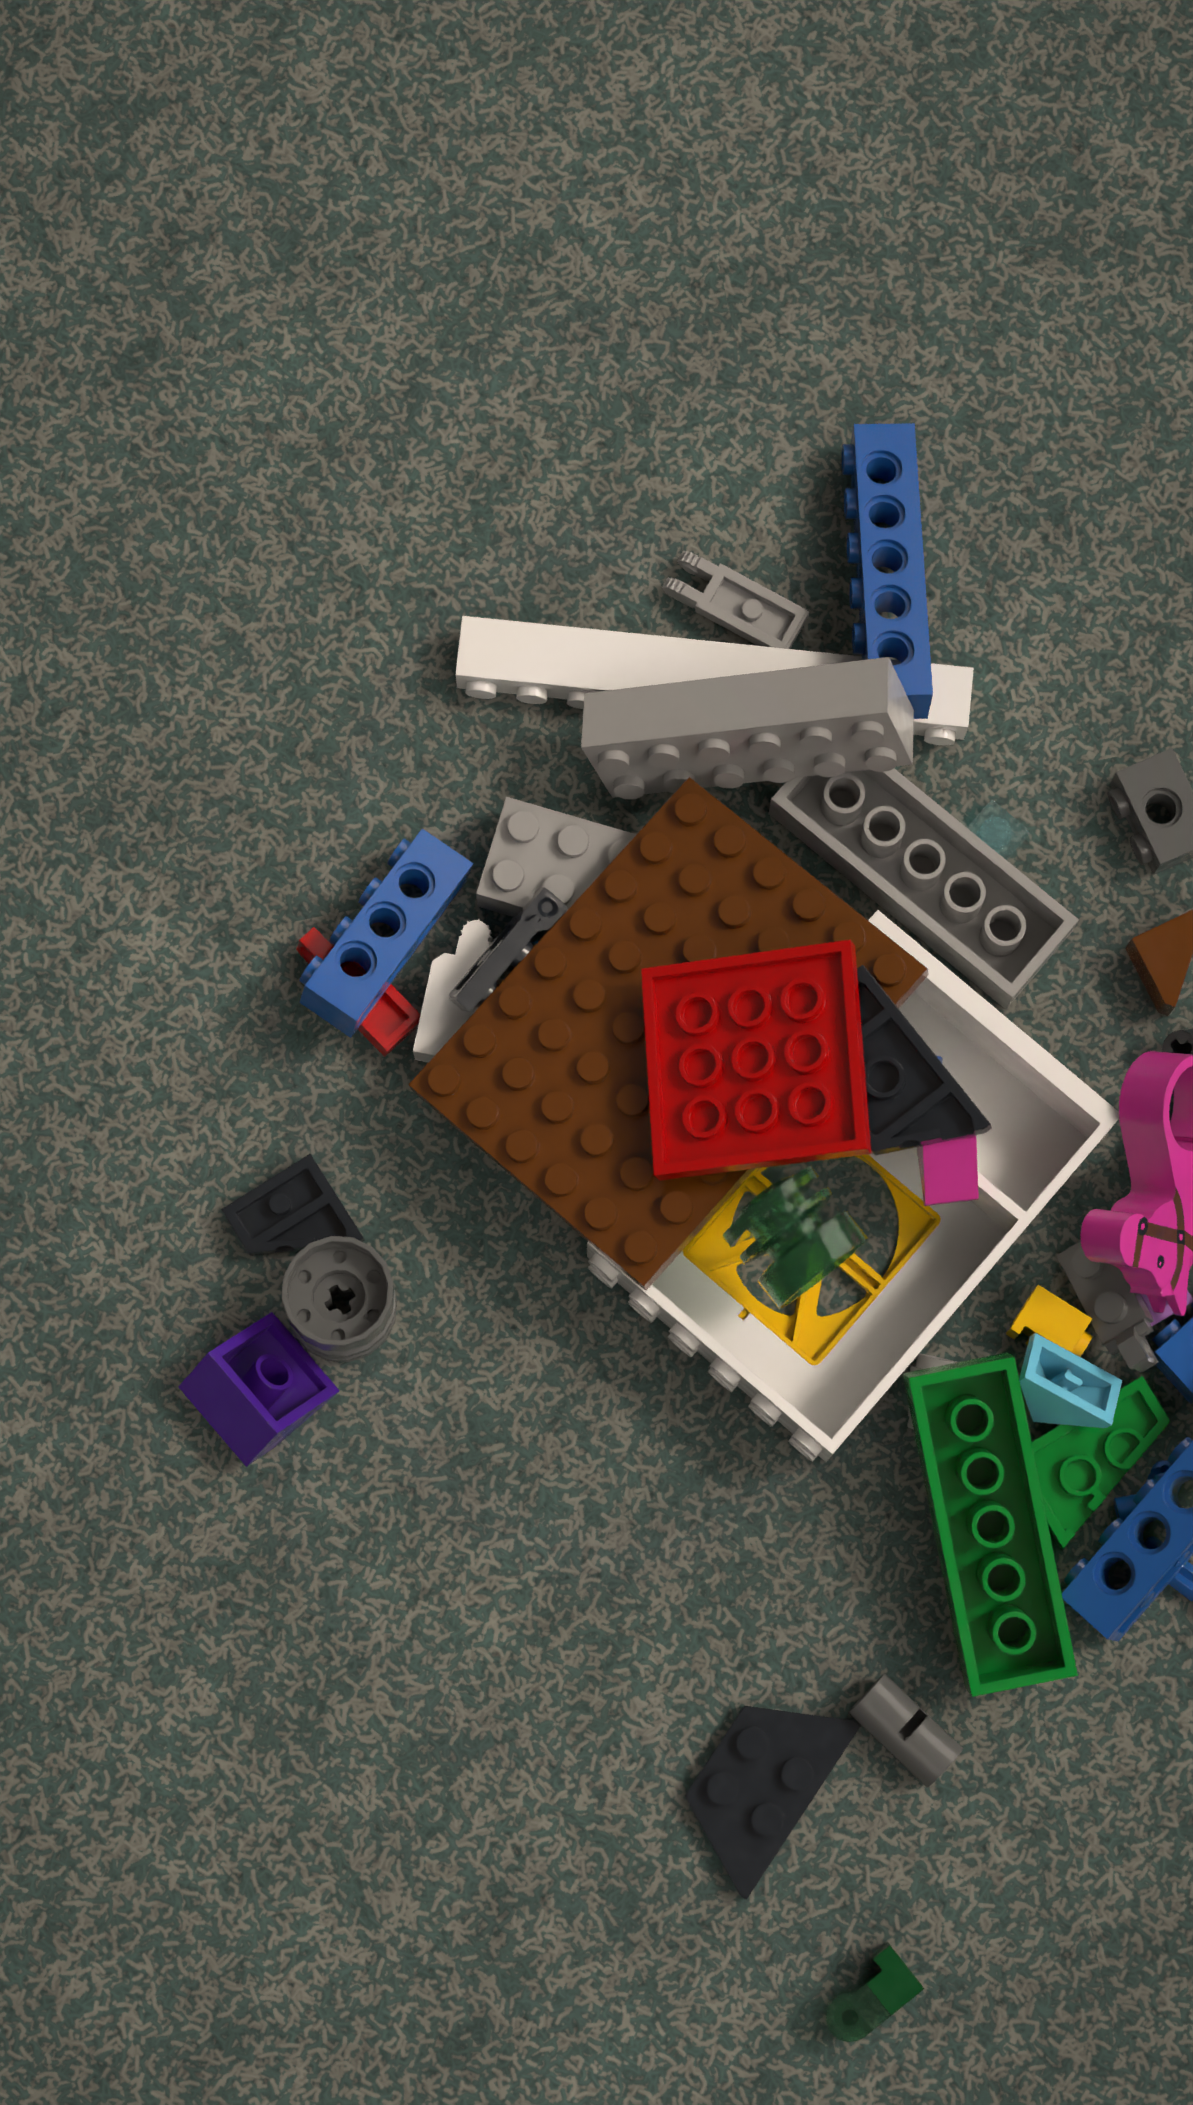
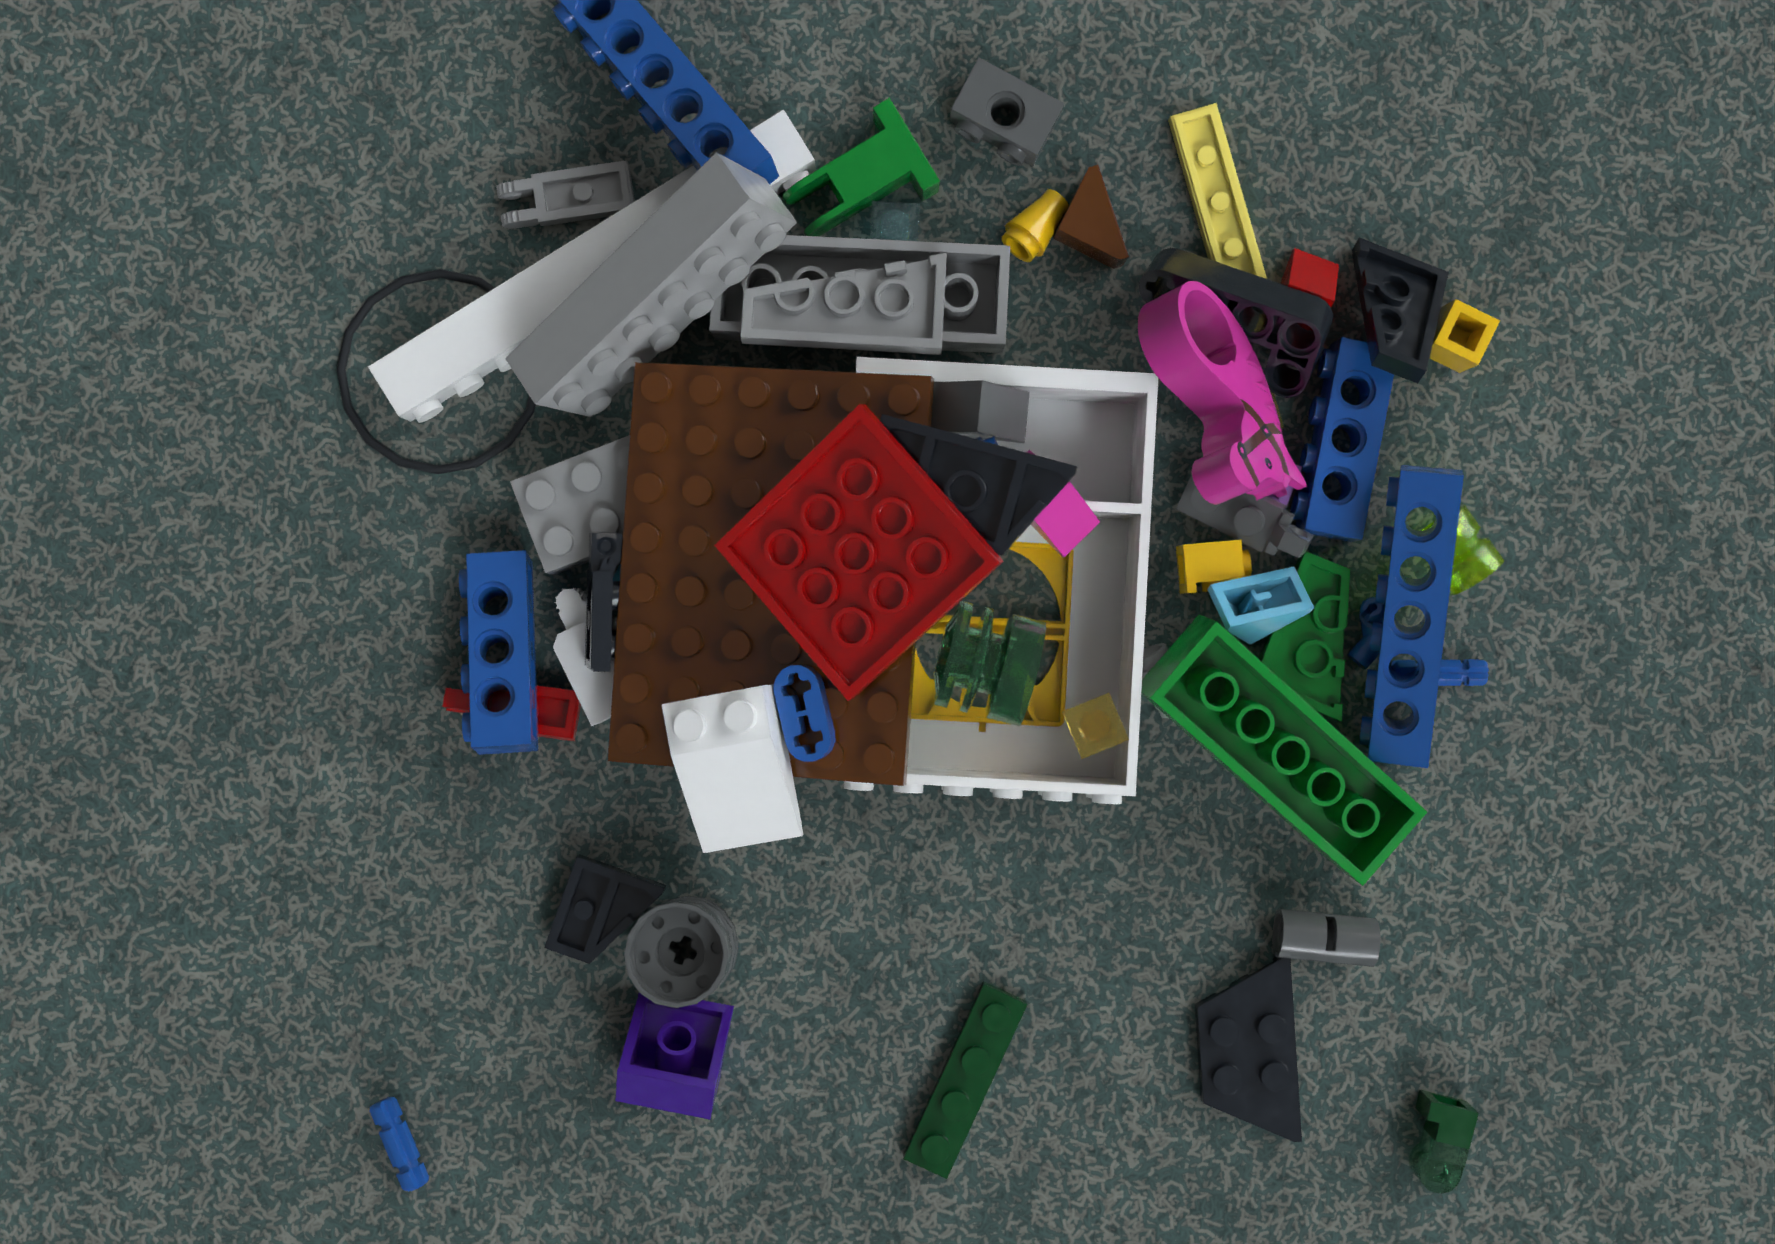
camera: 30 degrees left, 10 degrees up
none -> black piece [336,269,536,474]
none -> white slope [662,684,804,853]
none -> light grey wing [741,253,947,355]
none -> blue beam [774,665,836,762]
none -> green piece [782,97,940,237]
none -> dark green plate [903,981,1028,1179]
none -> dark grey slope [931,380,1030,443]
none -> yellow cone [1002,189,1069,262]
none -> clear yellow plate [1062,692,1129,759]

